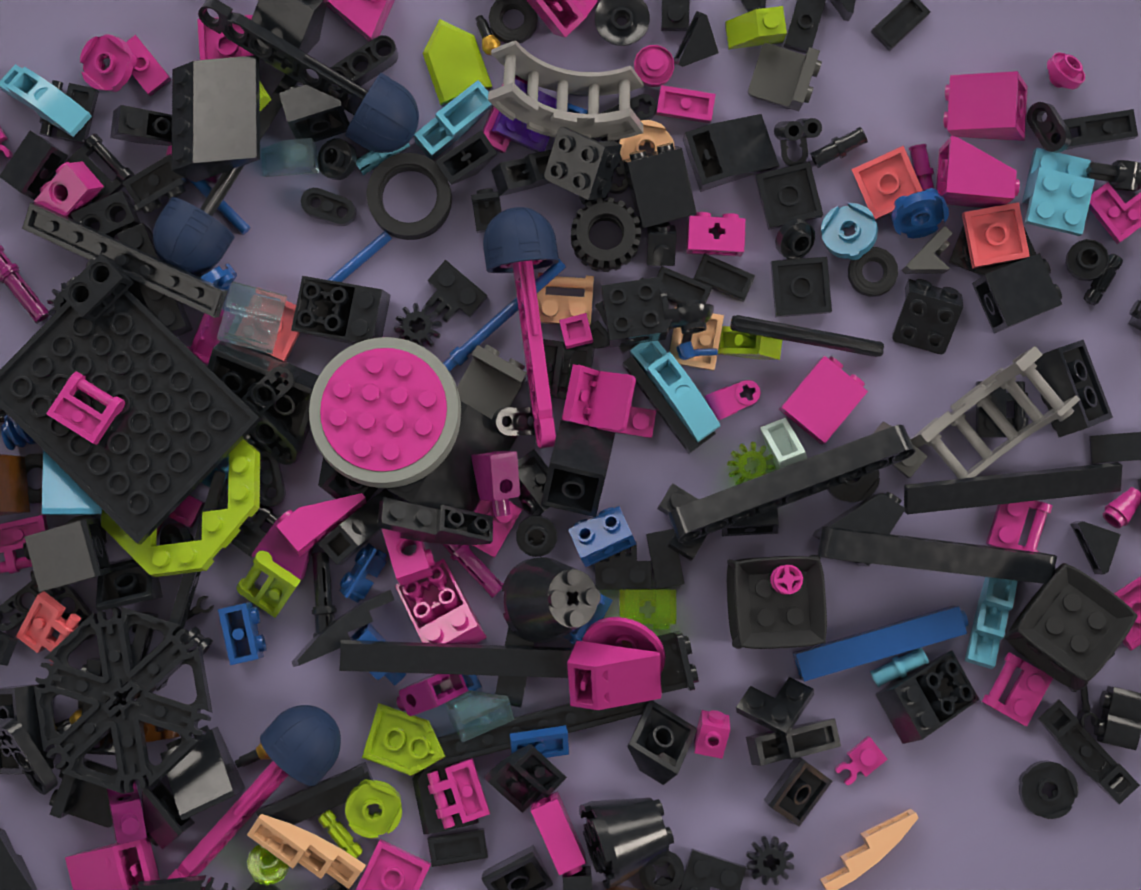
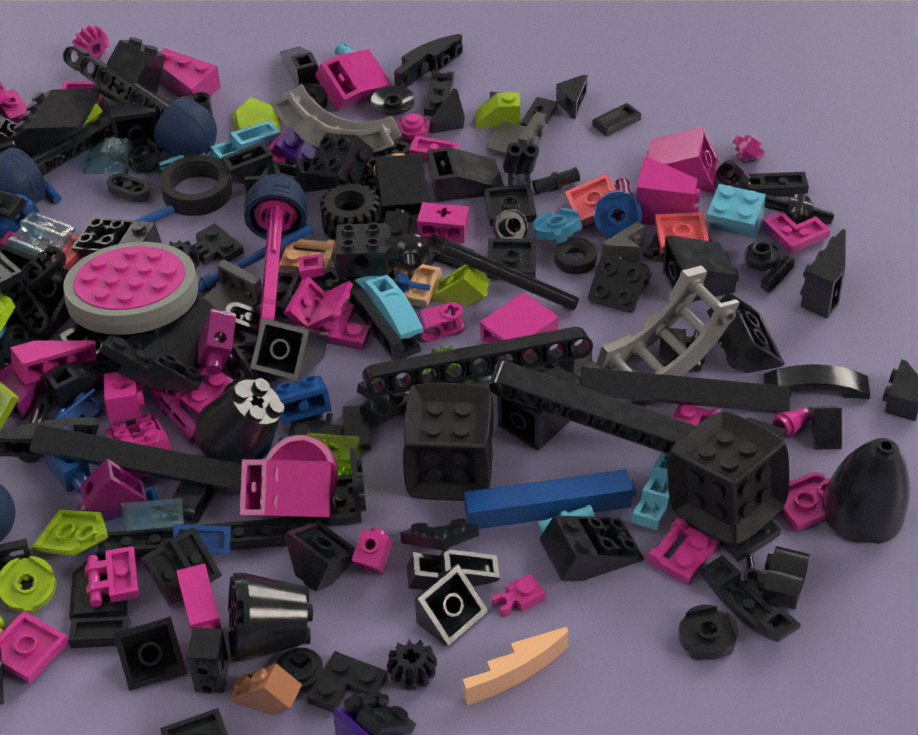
camera: 10 degrees right, 40 degrees down
dark pink wheel [770,565,803,594] -> none

